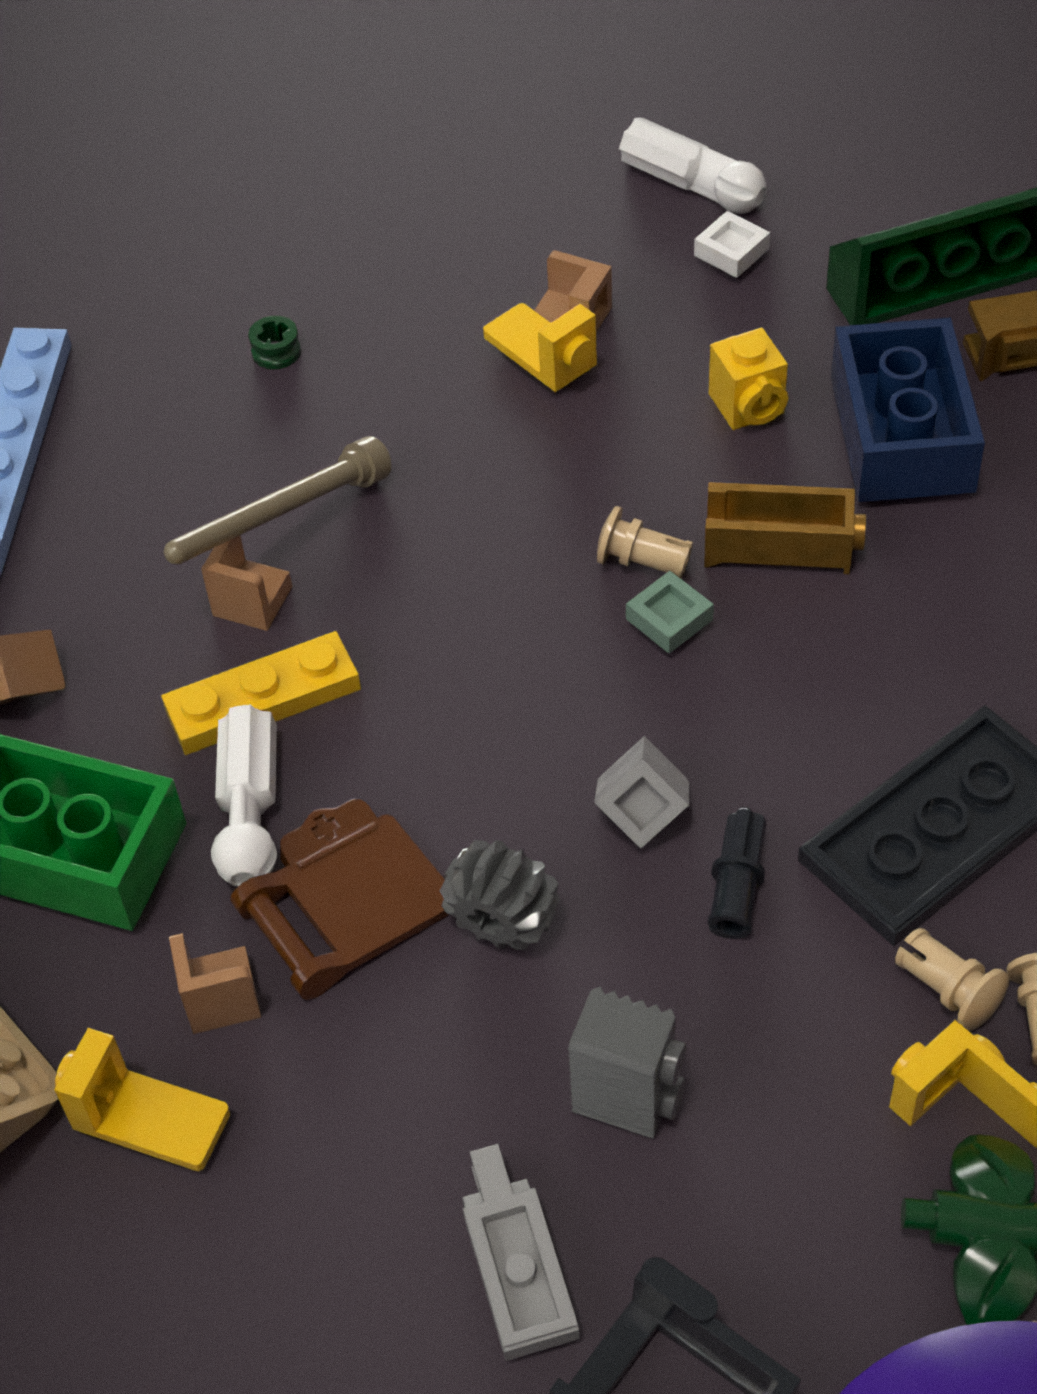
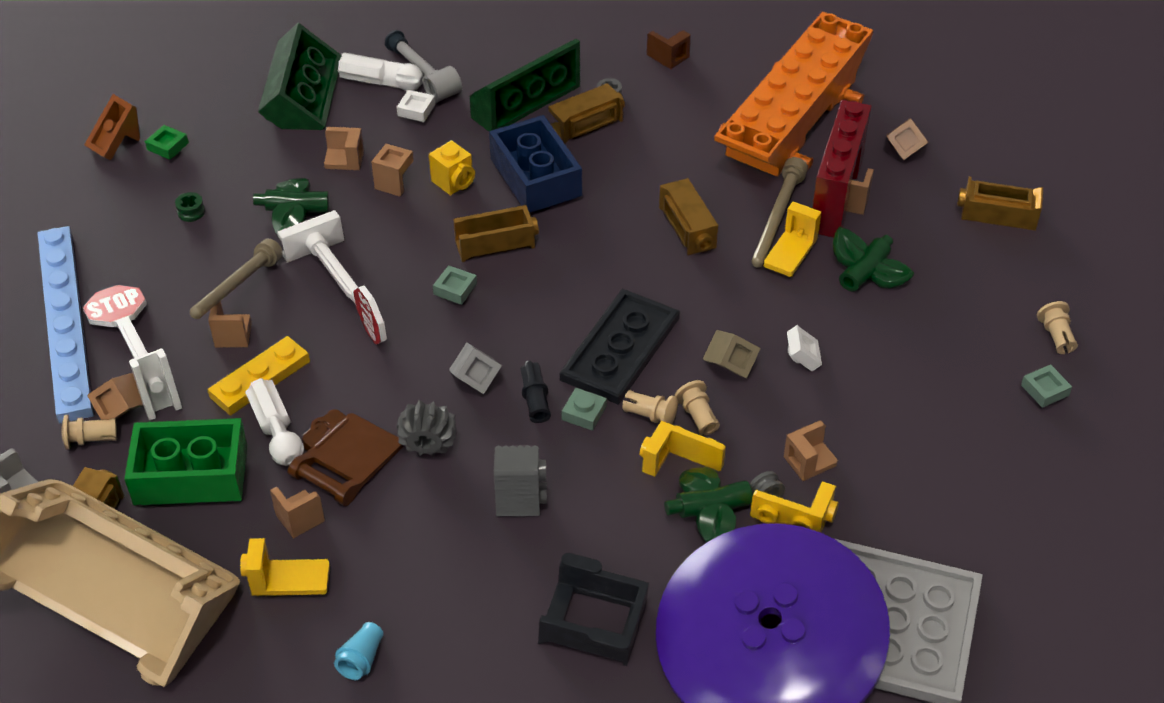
camera: 25 degrees left, 5 degrees down
light grey hinge [462,1144,580,1361] -> none
yellow bracket [483,303,597,392] -> none
tan pin [597,506,693,579] -> none
none -> white piece [83,285,182,420]
none -> dark orange slope [84,94,140,160]
none -> green plate [145,125,189,160]
none -> dark green plant [253,178,329,239]
none -> dark green slope [258,22,342,130]
none -> white piece [277,210,387,345]
none -> medium azure cone [334,622,384,680]
none -> medium nougat panel [372,144,414,196]
none -> light grey piece [384,30,462,103]
none -> sand green plate [562,388,607,431]

